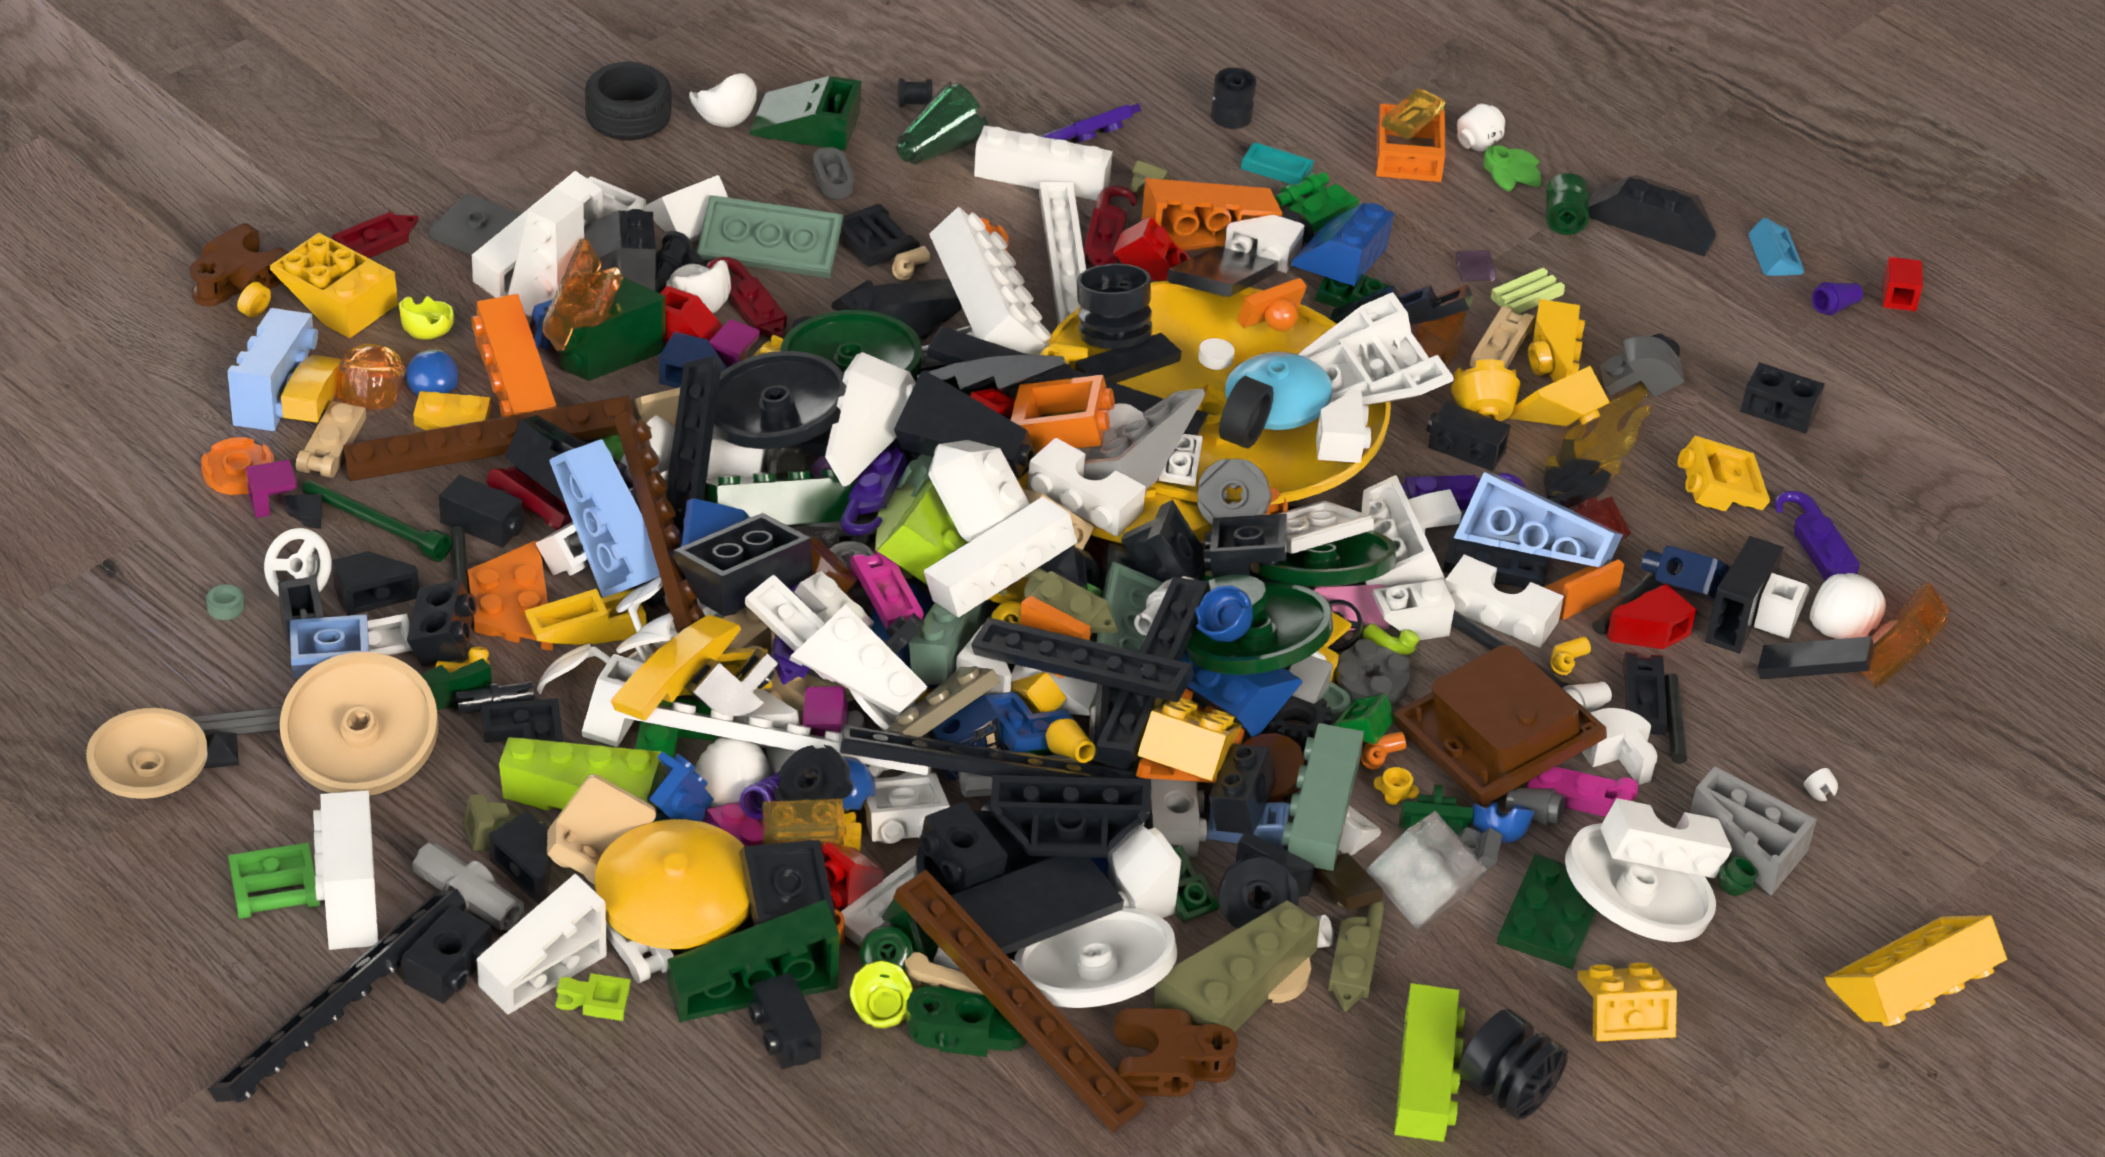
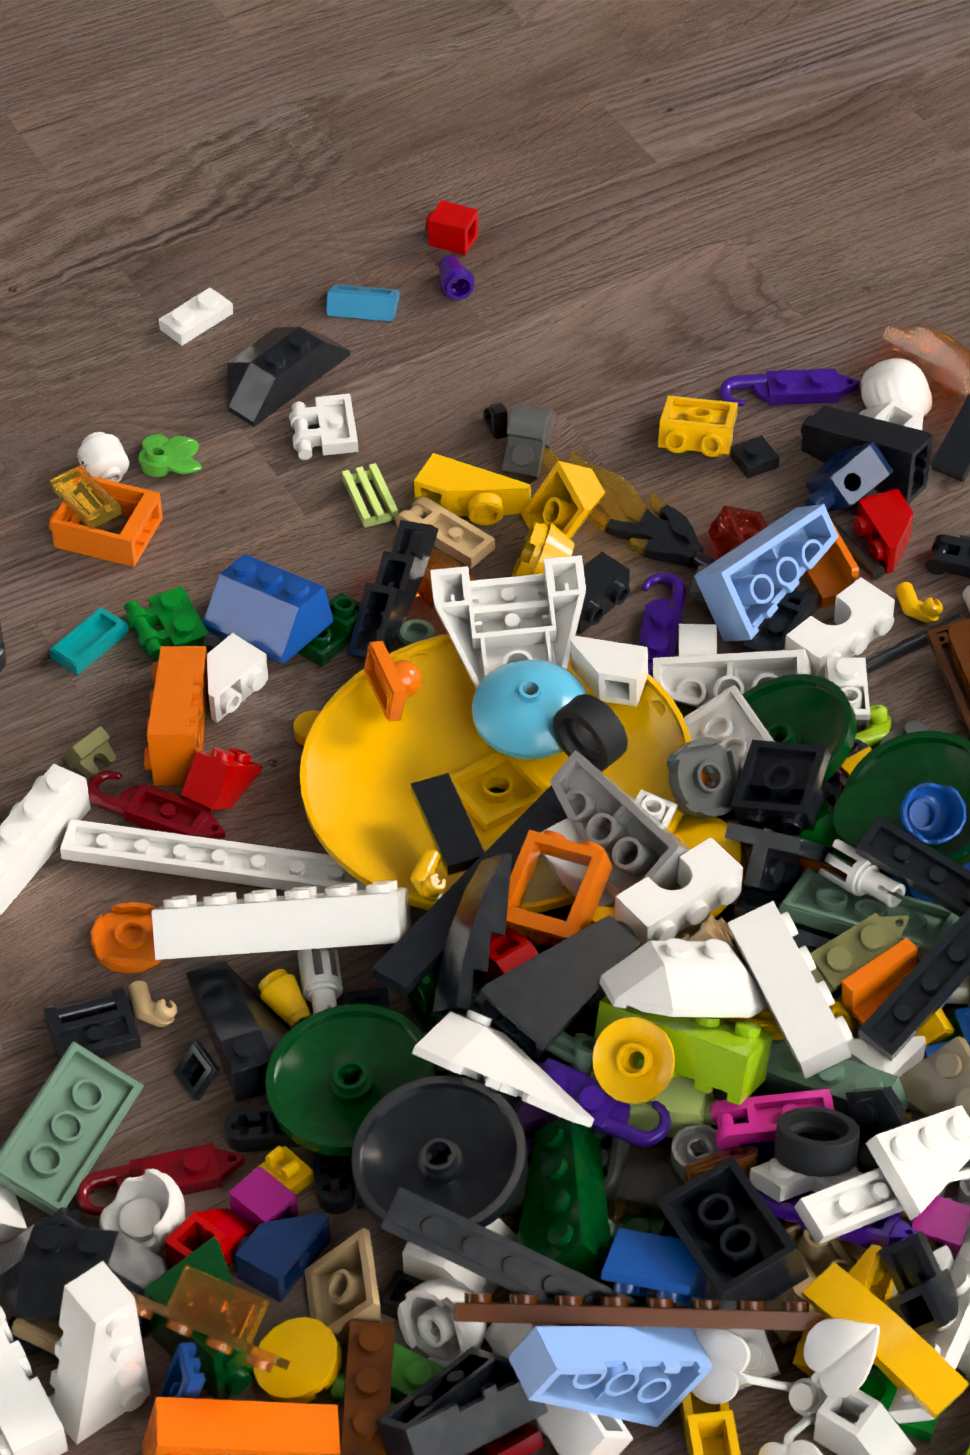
camera: 70 degrees left, 5 degrees up
black wheel [1077,264,1152,349] -> none
black tile [1167,246,1279,297] -> none
white tile [1198,338,1234,370] -> none
clear purple tile [1455,250,1496,282] -> none
dark green wheel [1546,173,1589,235] -> none
black brick [1740,362,1825,434] -> none
none -> white plate [159,288,233,345]
none -> yellow tile [254,1317,342,1403]
none -> yellow cone [258,969,312,1029]
none -> white plate [289,394,358,460]
none -> yellow dish [592,1017,675,1104]
none -> black plate [730,435,779,479]
none -> black tyre [774,1107,860,1177]

